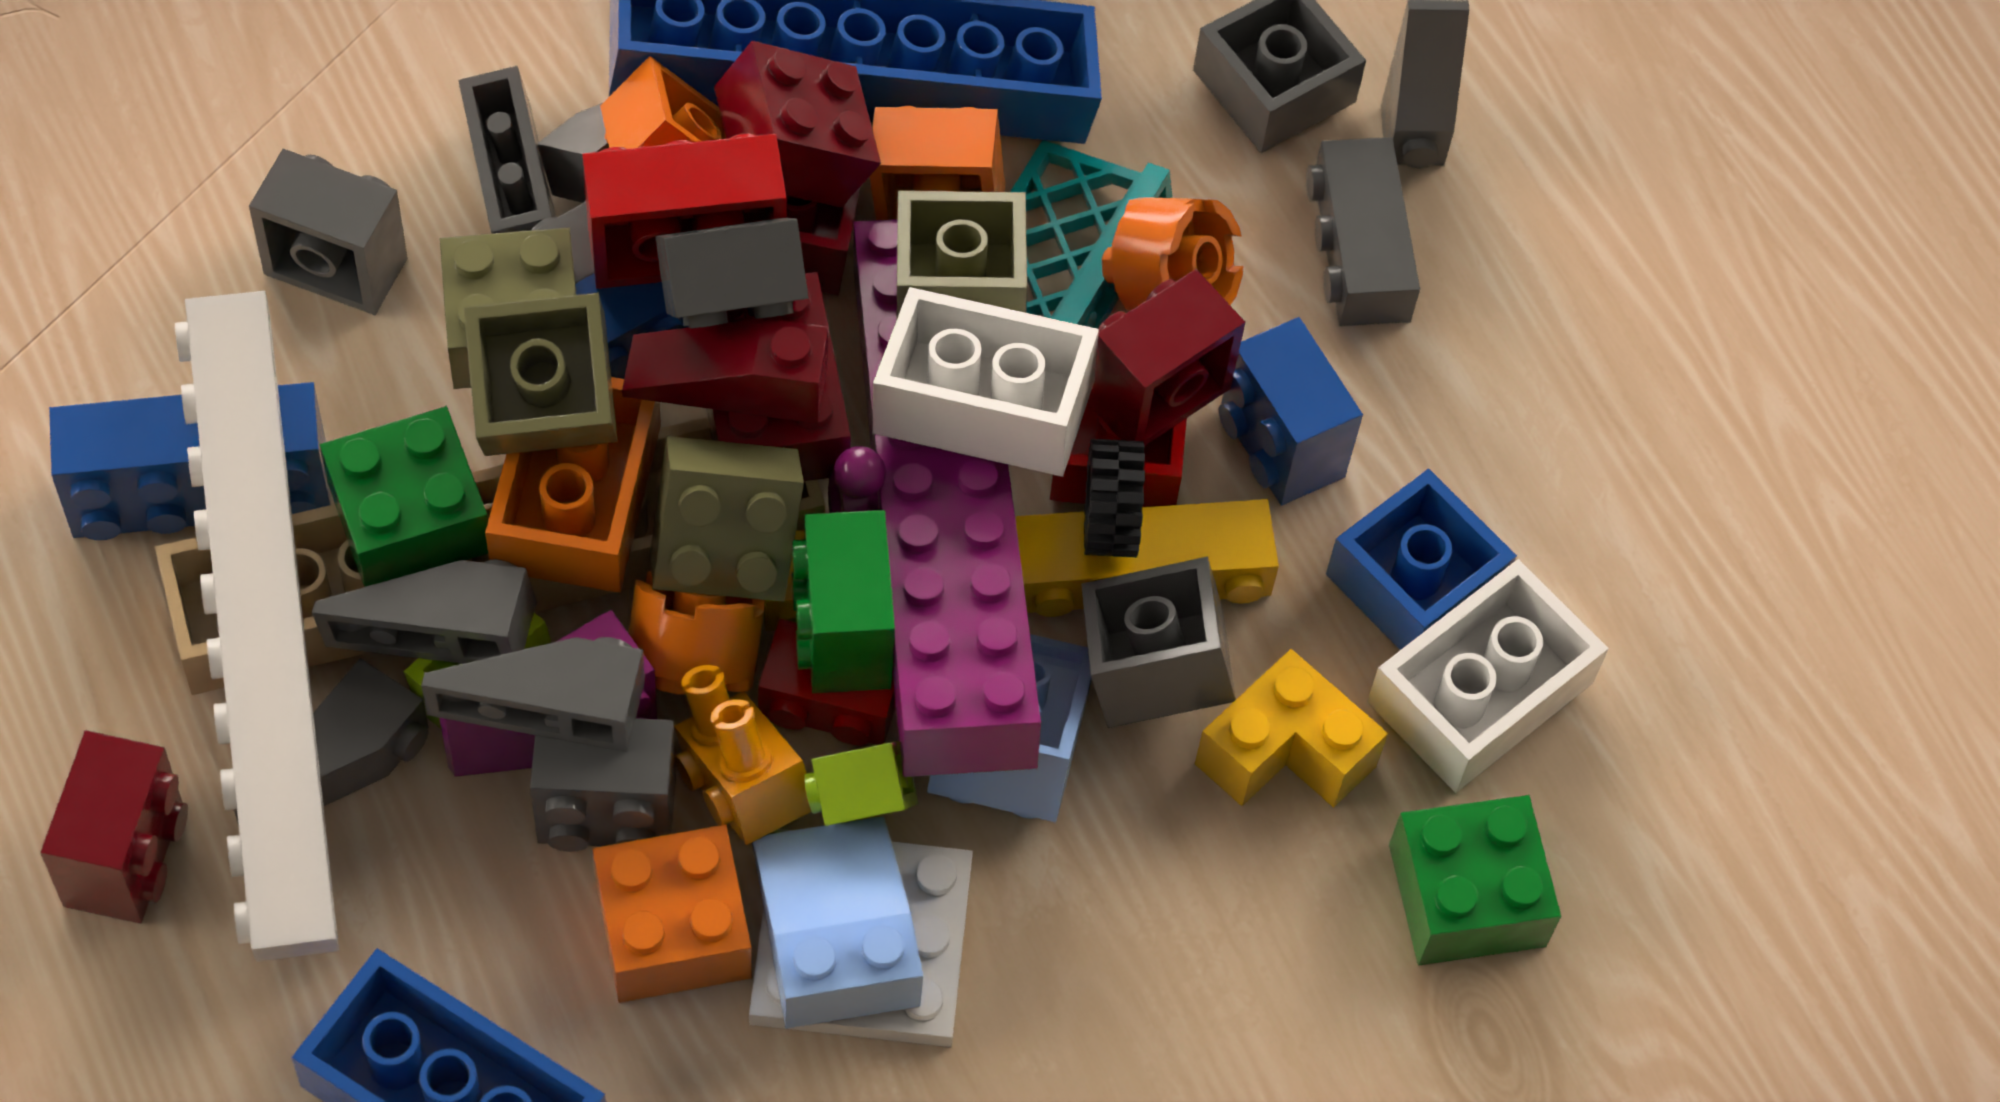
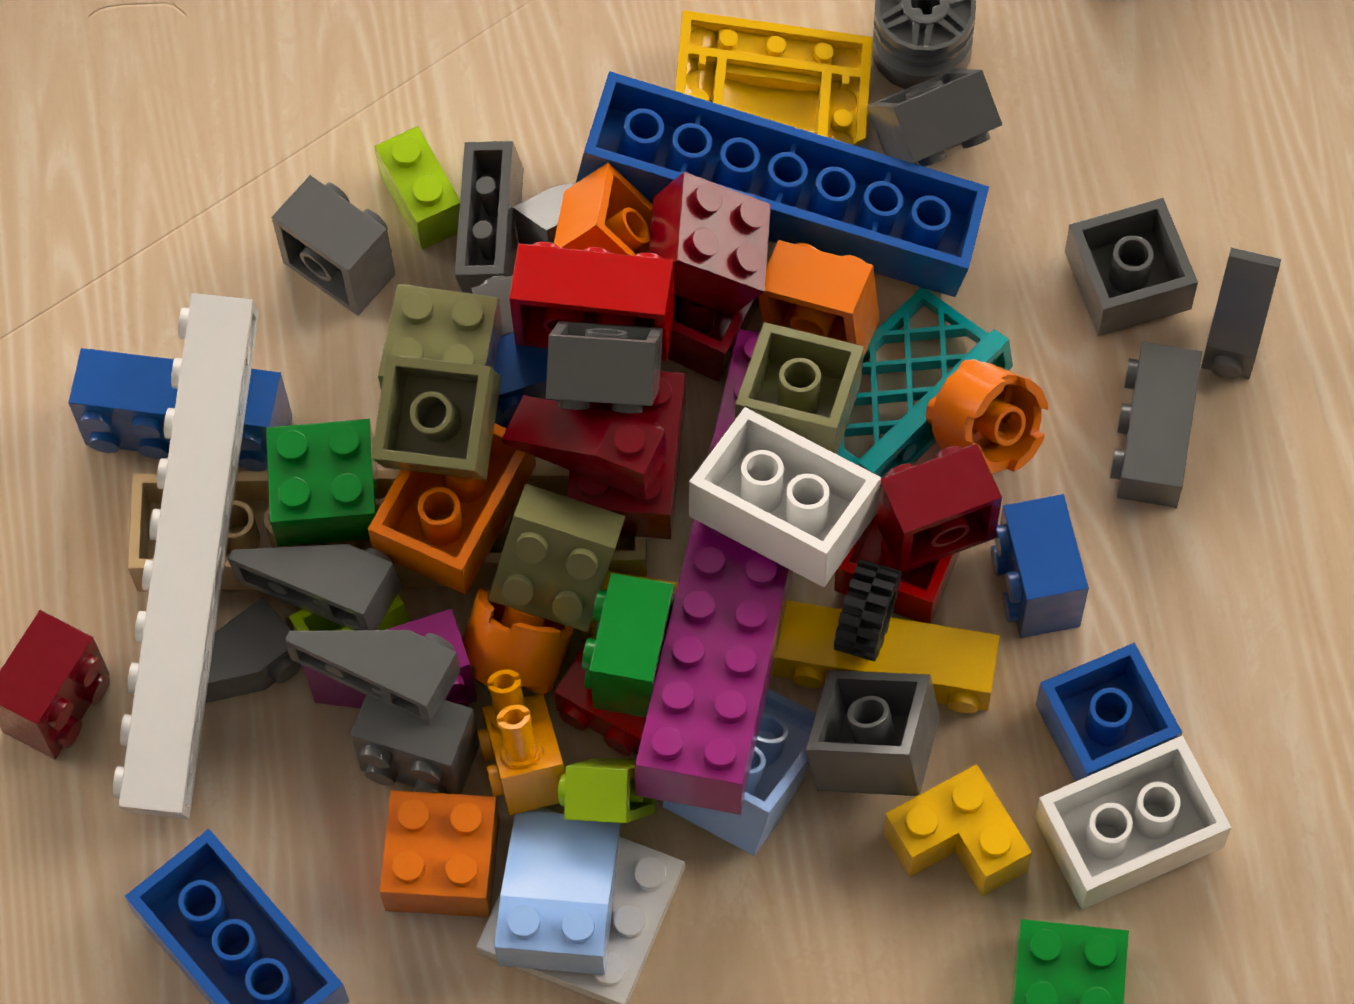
camera: 25 degrees right, 5 degrees up
magenta plate [828,446,886,513] -> none
none -> lime brick [374,126,460,250]

